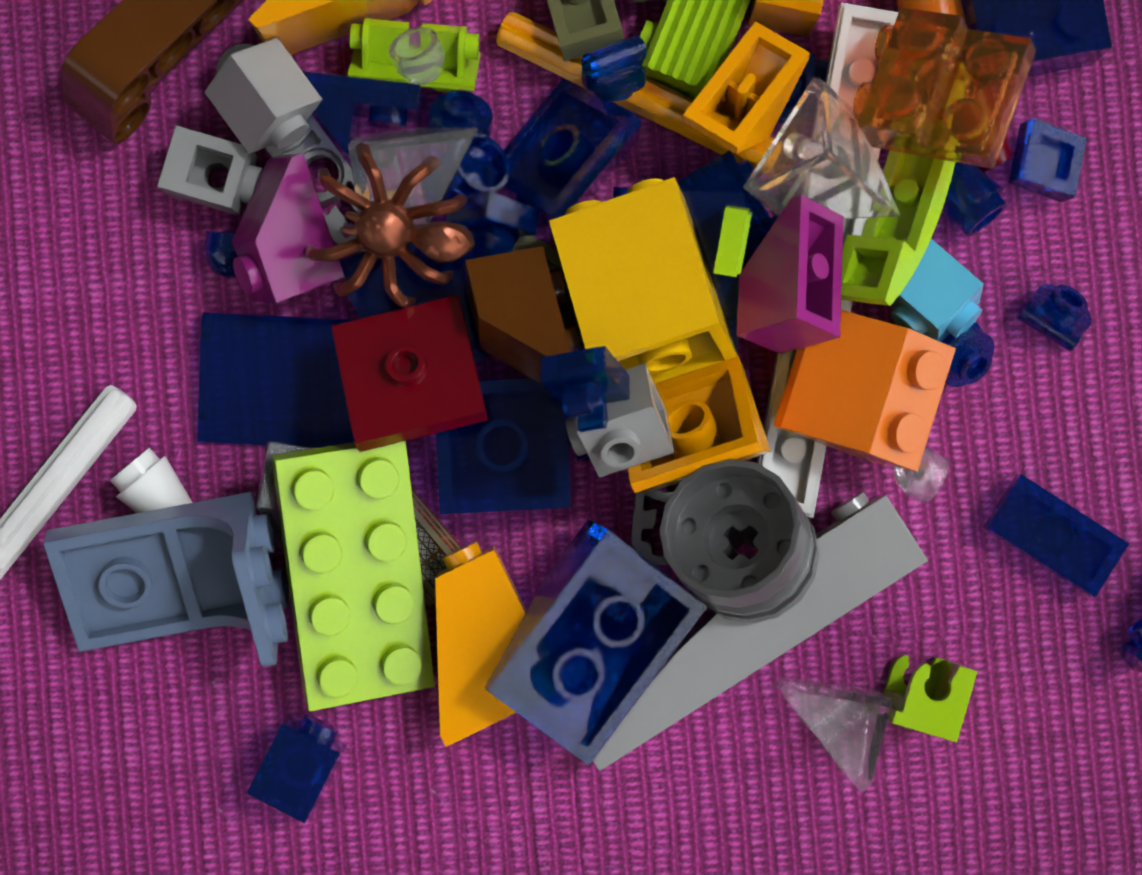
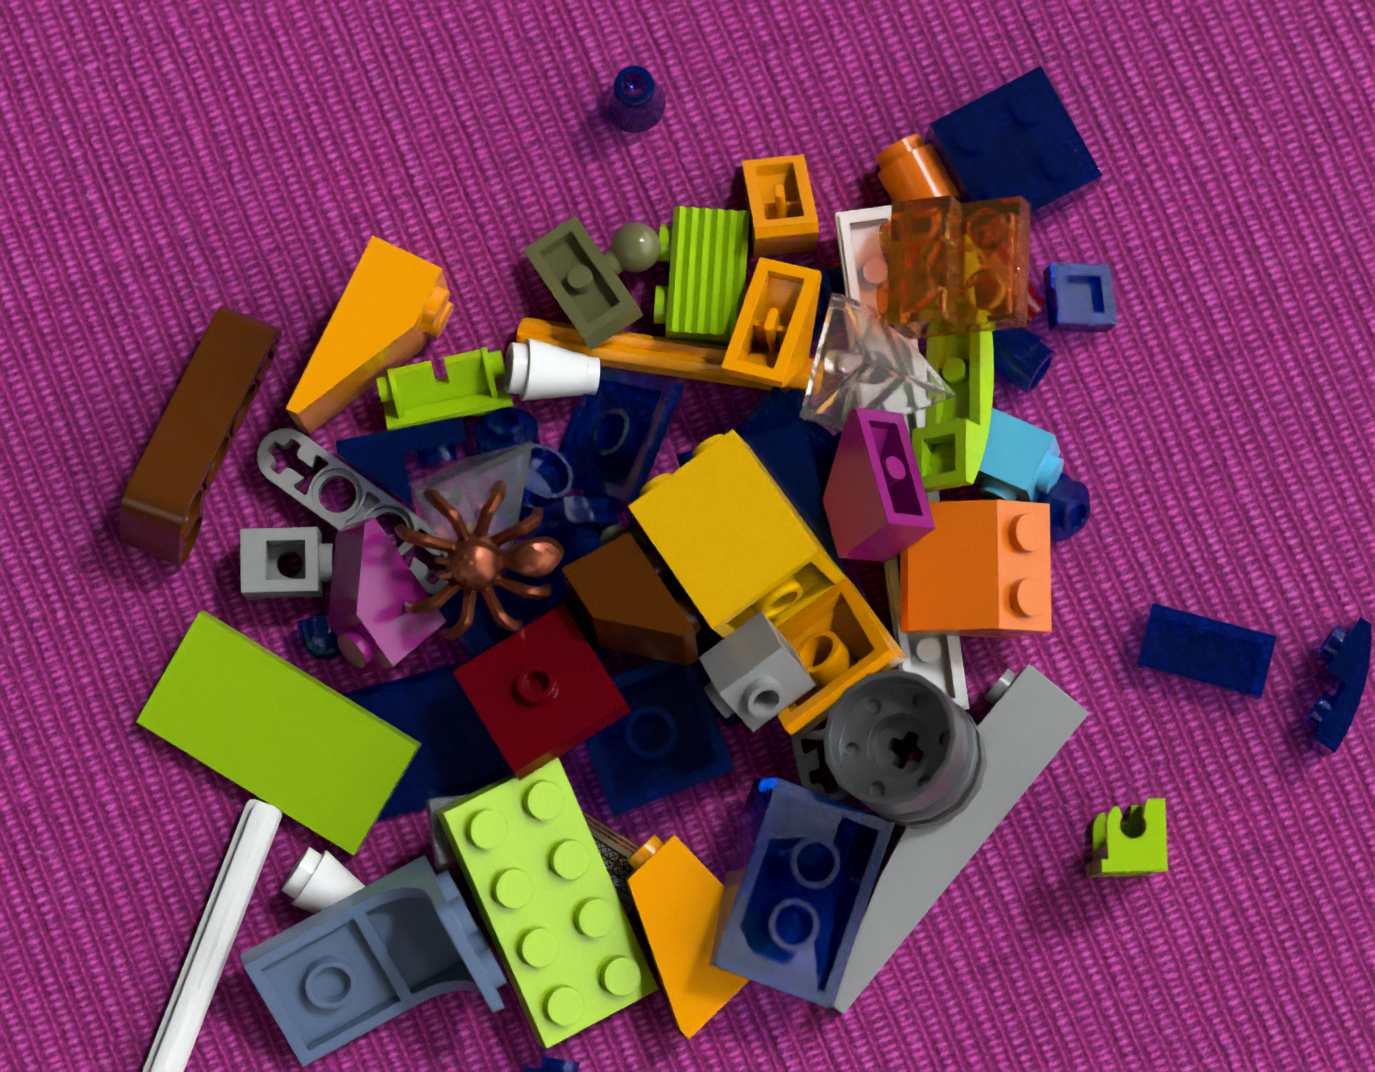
camera: 20 degrees left, 5 degrees down
light grey brick [205,38,323,154] -> none
clear hinge [389,27,445,85] -> none
clear blue tile [541,346,630,432] -> none
clear blue plate [581,36,647,101] -> none
lime tile [714,205,752,277] -> none
clear slope [773,677,893,793] -> none
clear hinge [893,448,949,503] -> none
clear blue plate [1016,284,1092,352] -> none
none -> lime tile [136,611,422,856]
none -> white cone [504,337,600,401]

